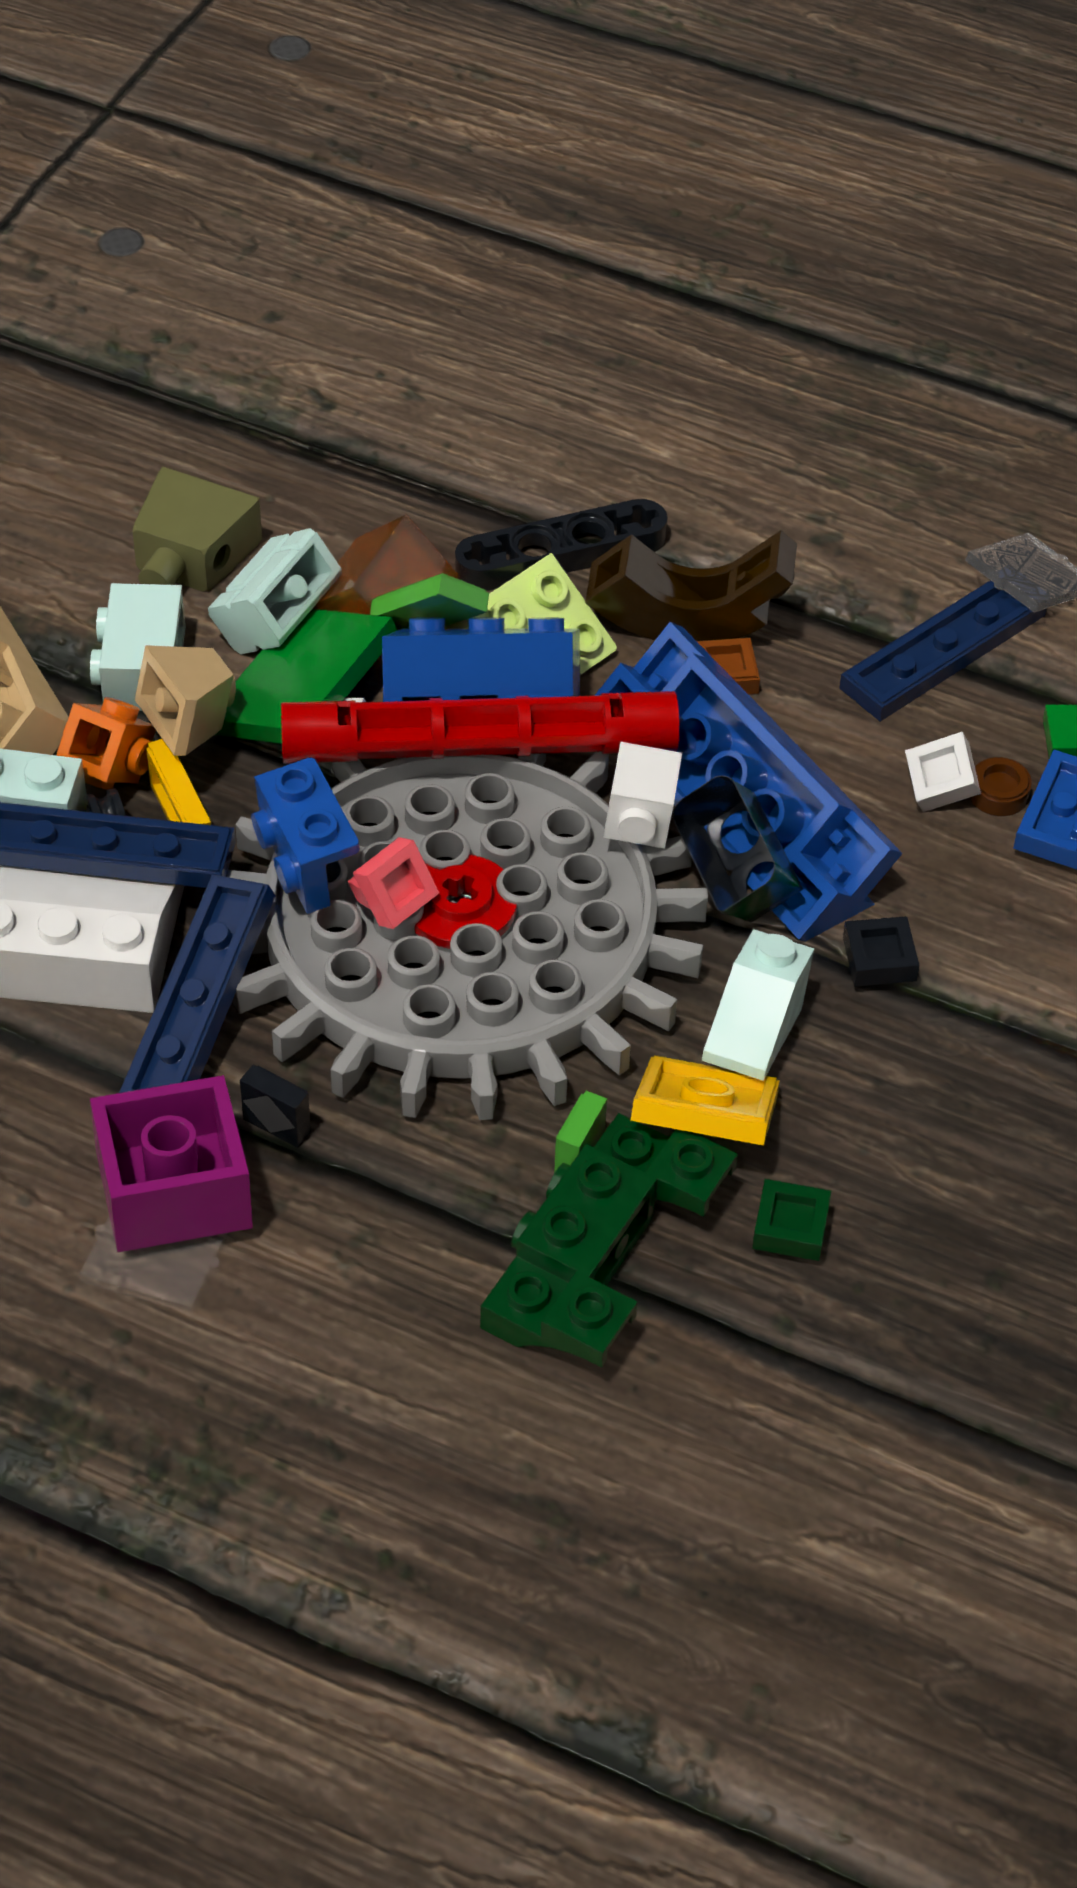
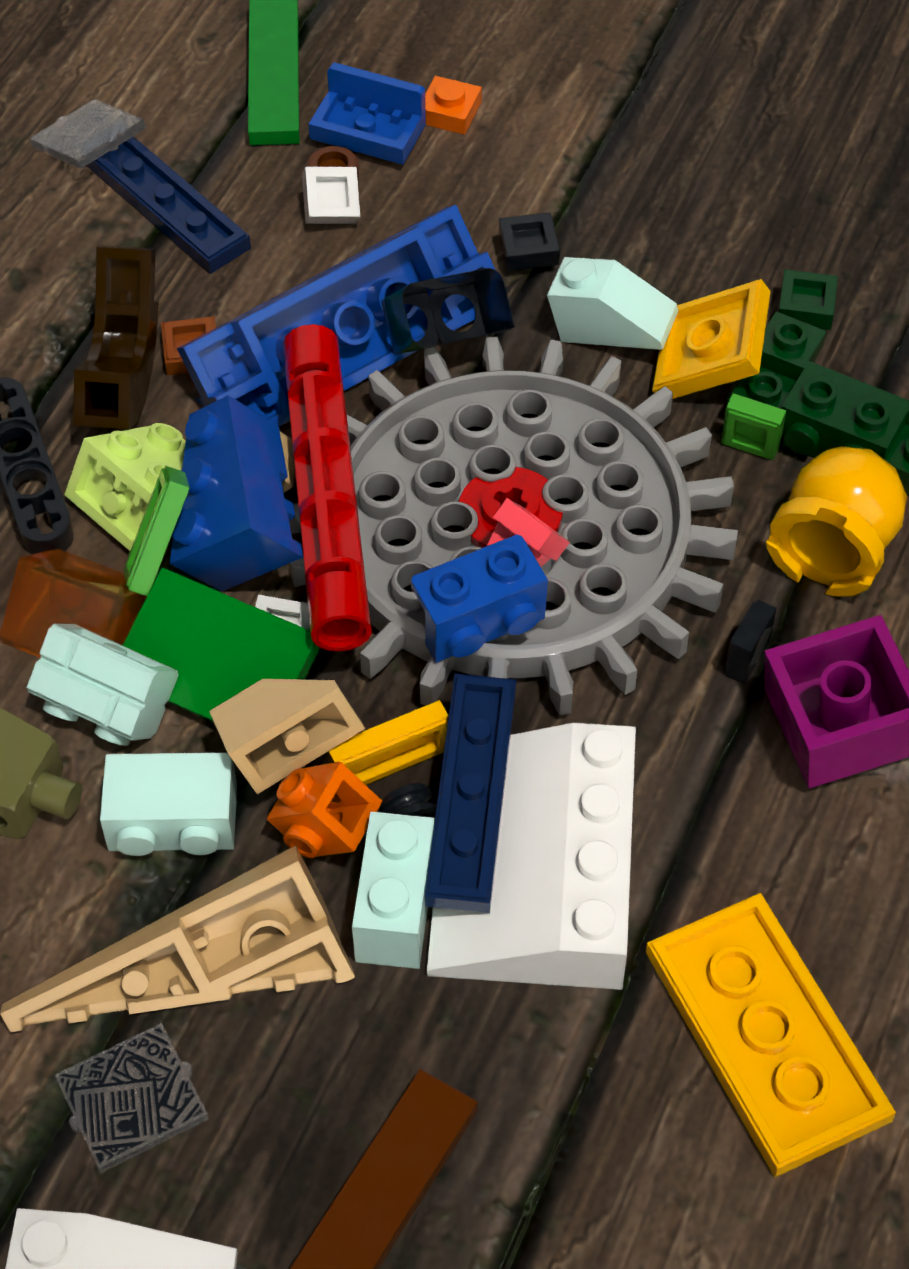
camera: 90 degrees left, 5 degrees up
dark blue tile [119,874,276,1093] -> none
white brick [603,742,682,849] -> none
none -> yellow tile [766,446,907,596]

